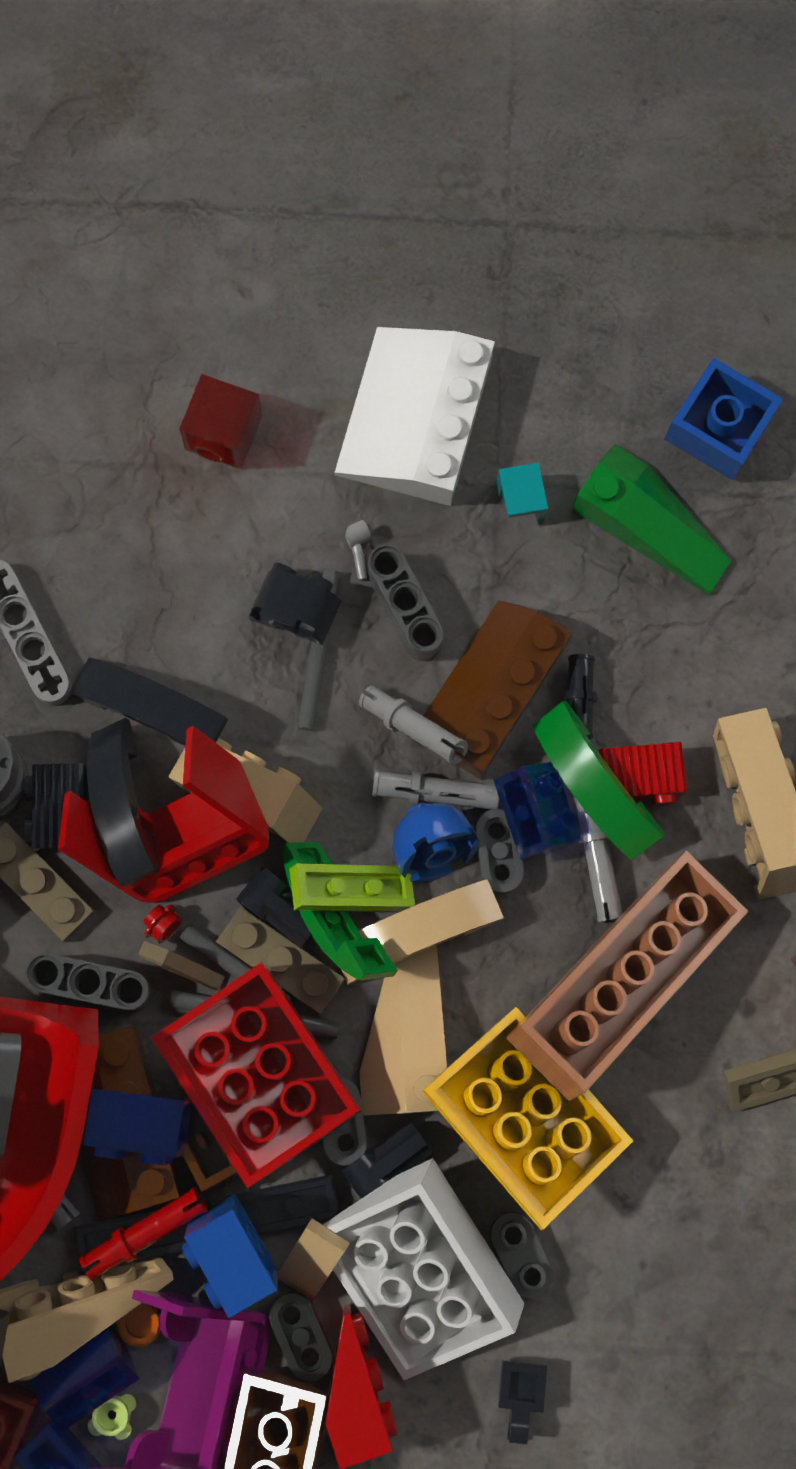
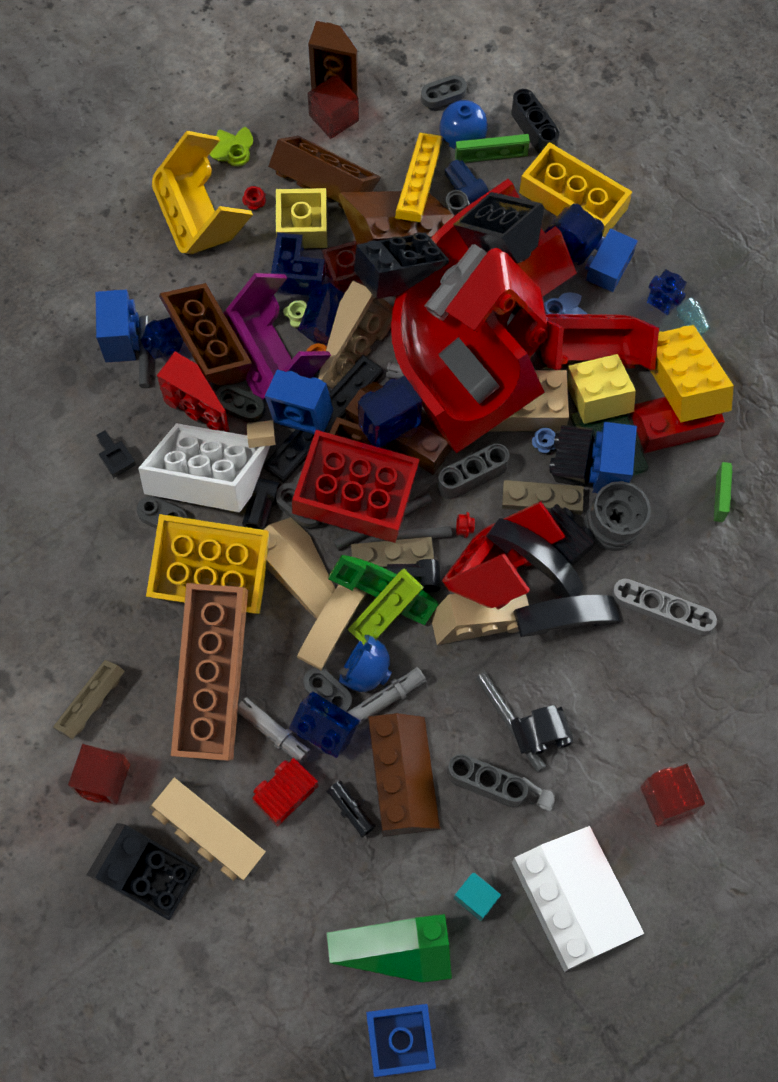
camera: 145 degrees right, 10 degrees down
red pin [79,1187,209,1281] -> none
dark tan tile [138,940,225,991] -> none
light grey pin [359,685,468,765] -> none
green slope [532,700,666,861] -> none

